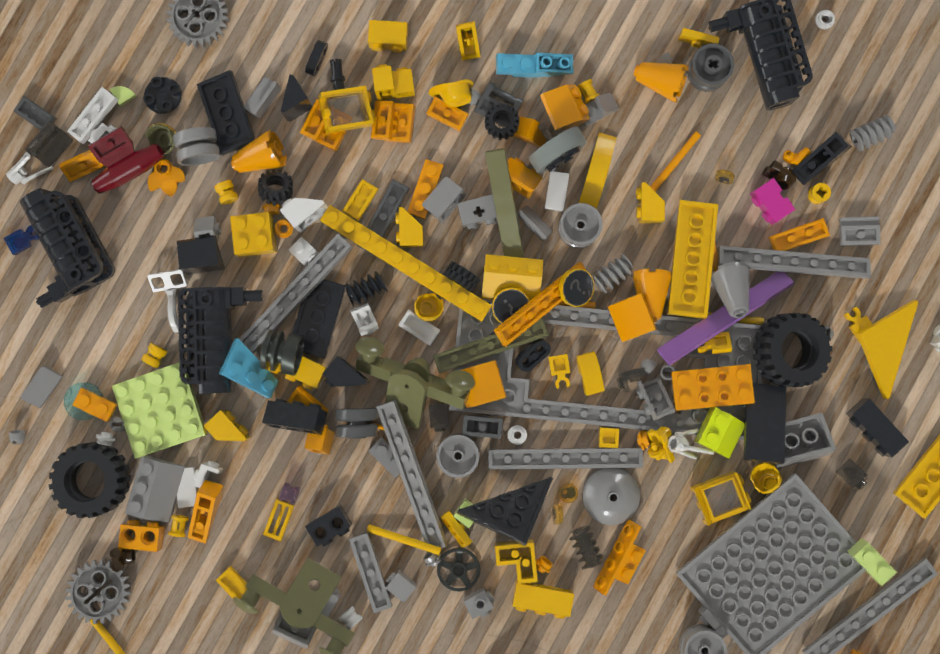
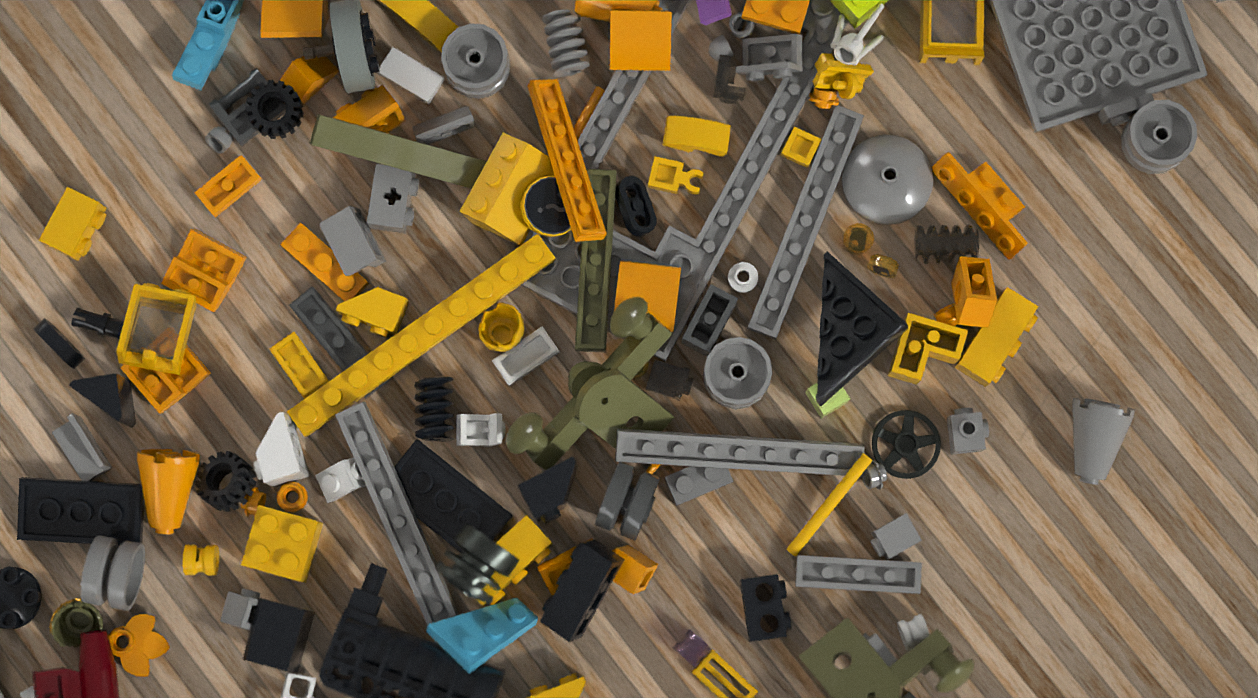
camera: 65 degrees left, 5 degrees down
yellow brick [372,64,415,101] -> none
yellow piece [428,79,473,107] -> none
yellow plate [439,511,473,547] -> none
black tyre [444,261,480,293] -> none
yellow slope [456,21,480,61] -> none
black tile [559,268,594,307] -> none
none -> light orange brick [951,256,997,328]

